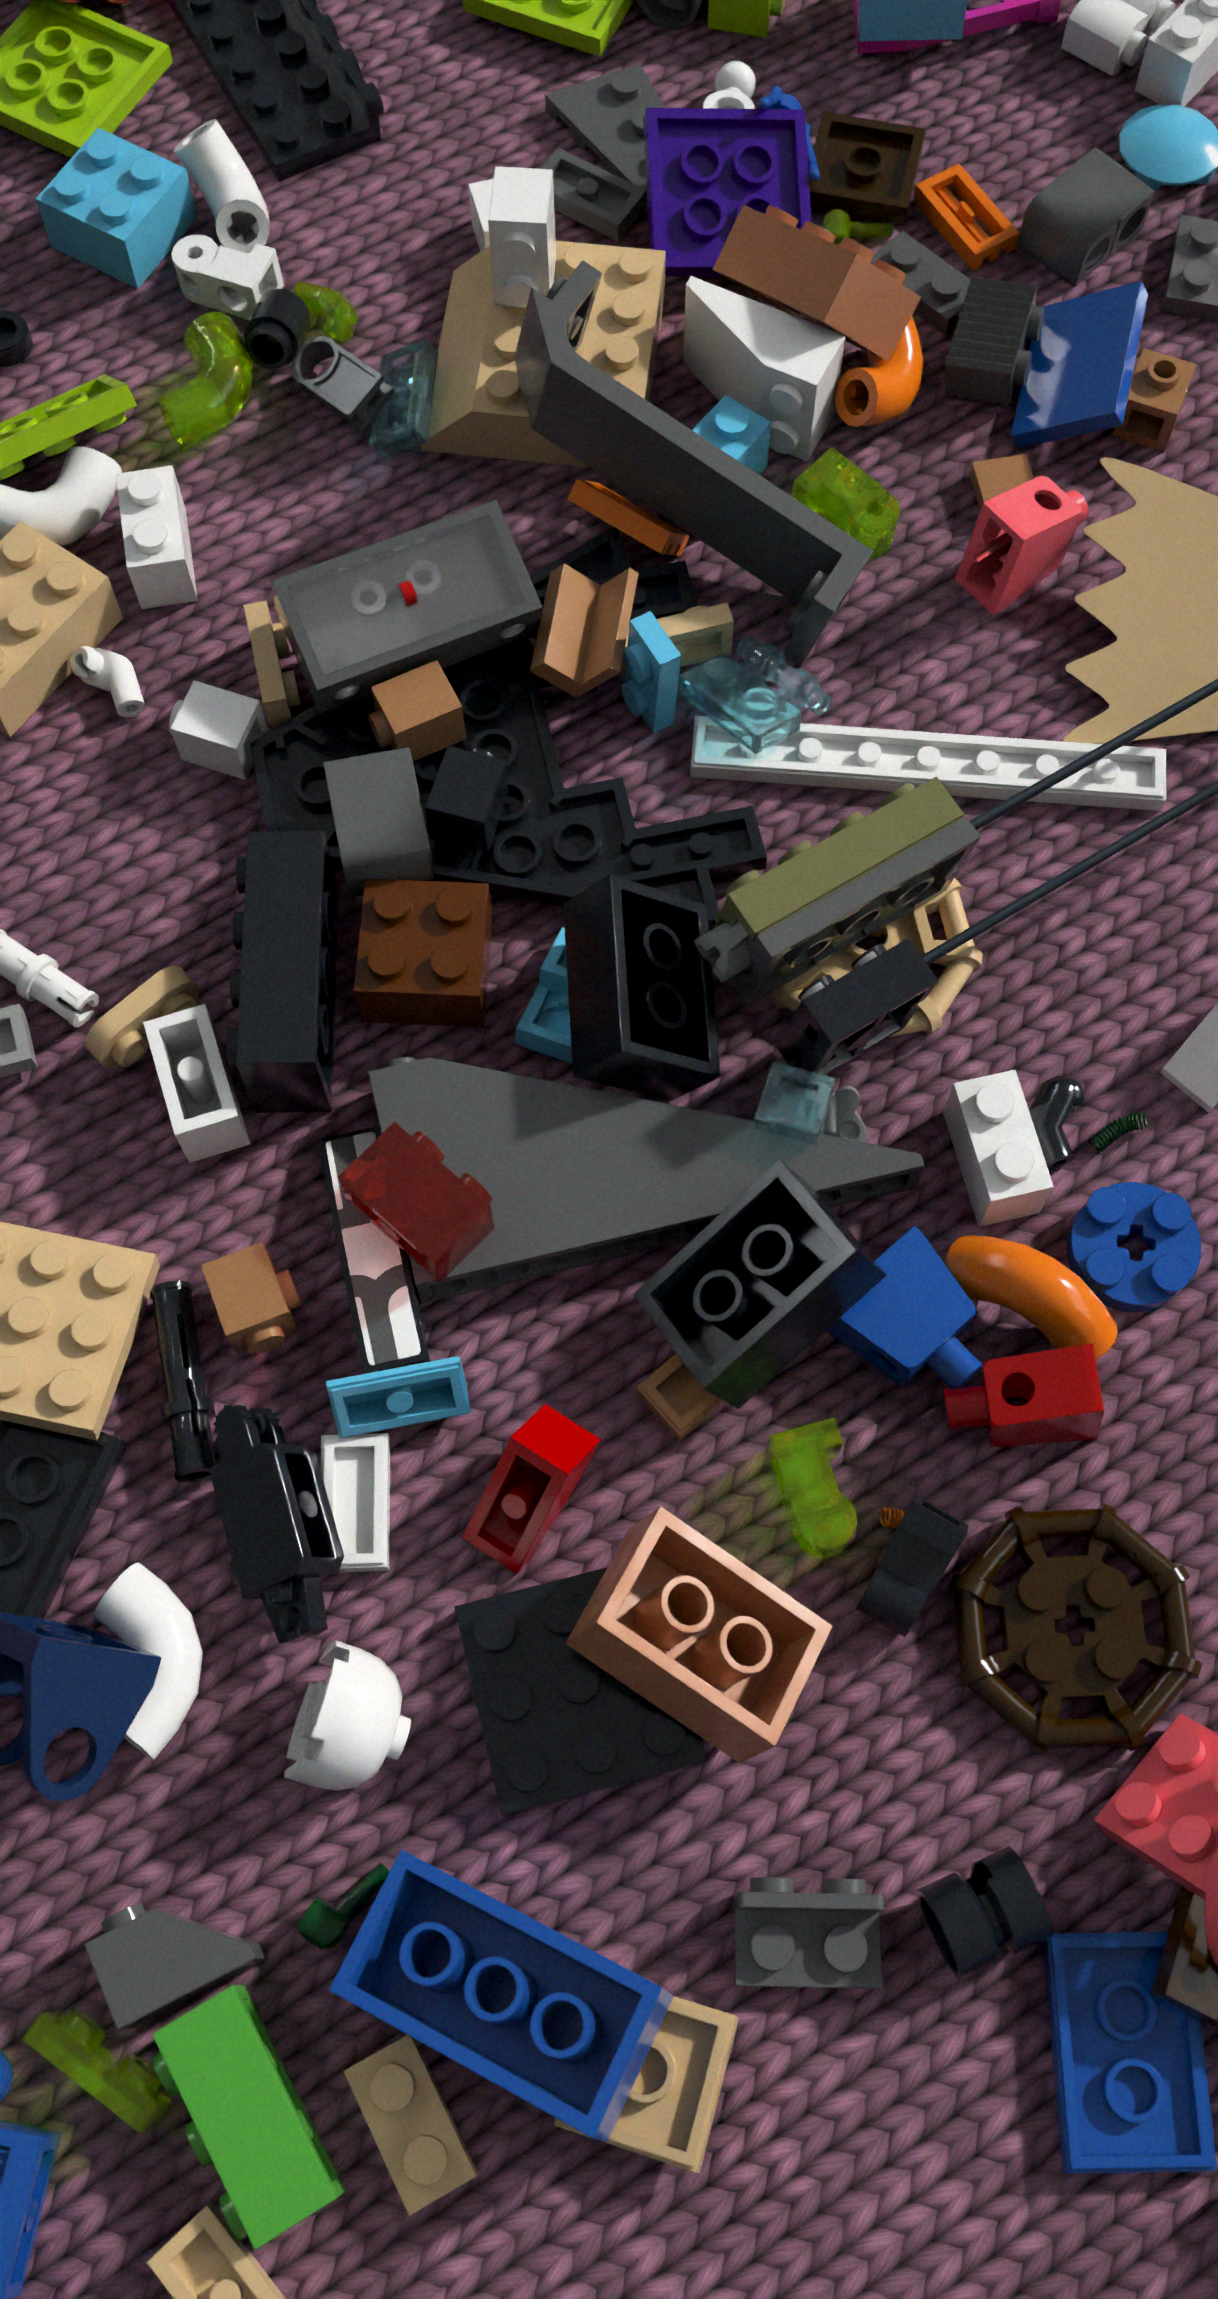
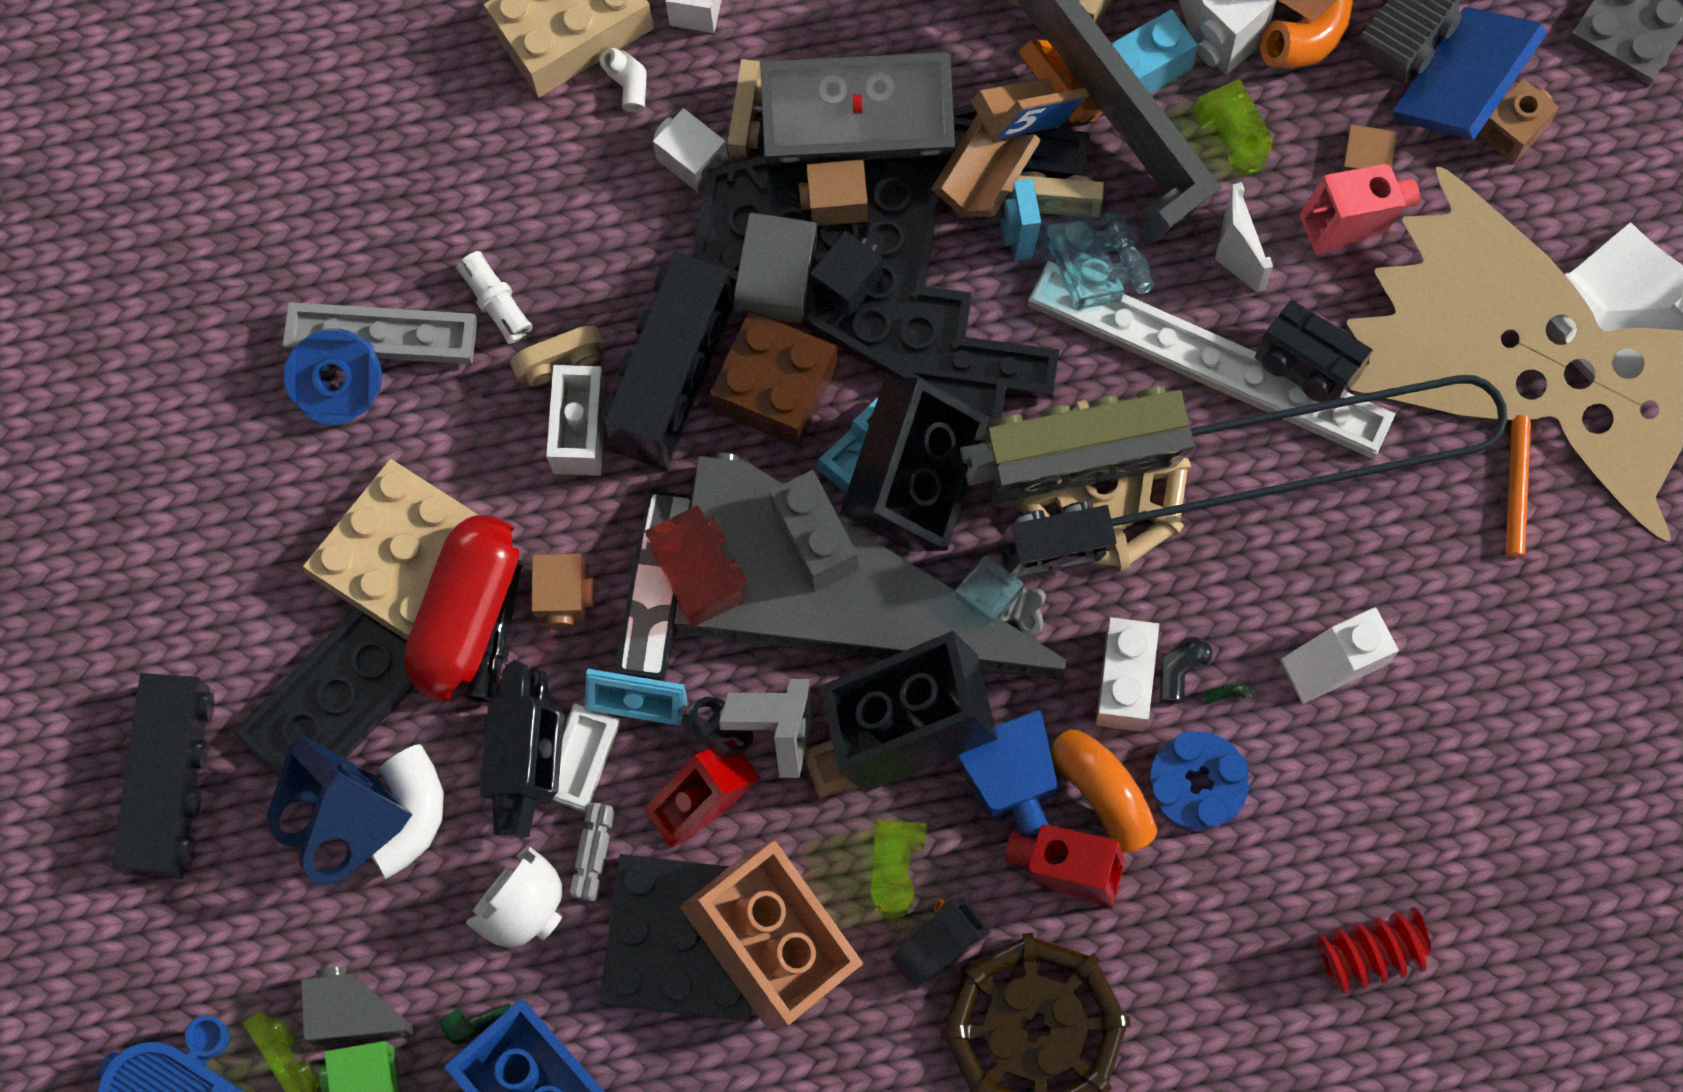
camera: 25 degrees right, 5 degrees up
none -> red brick [405,515,519,703]
none -> light grey axle [570,803,615,901]
none -> light grey piece [688,679,814,778]
none -> dark grey brick [769,470,858,591]
none -> medium nougat panel [971,78,1090,140]
none -> white slope [1215,182,1273,292]
none -> black brick [1254,299,1373,402]

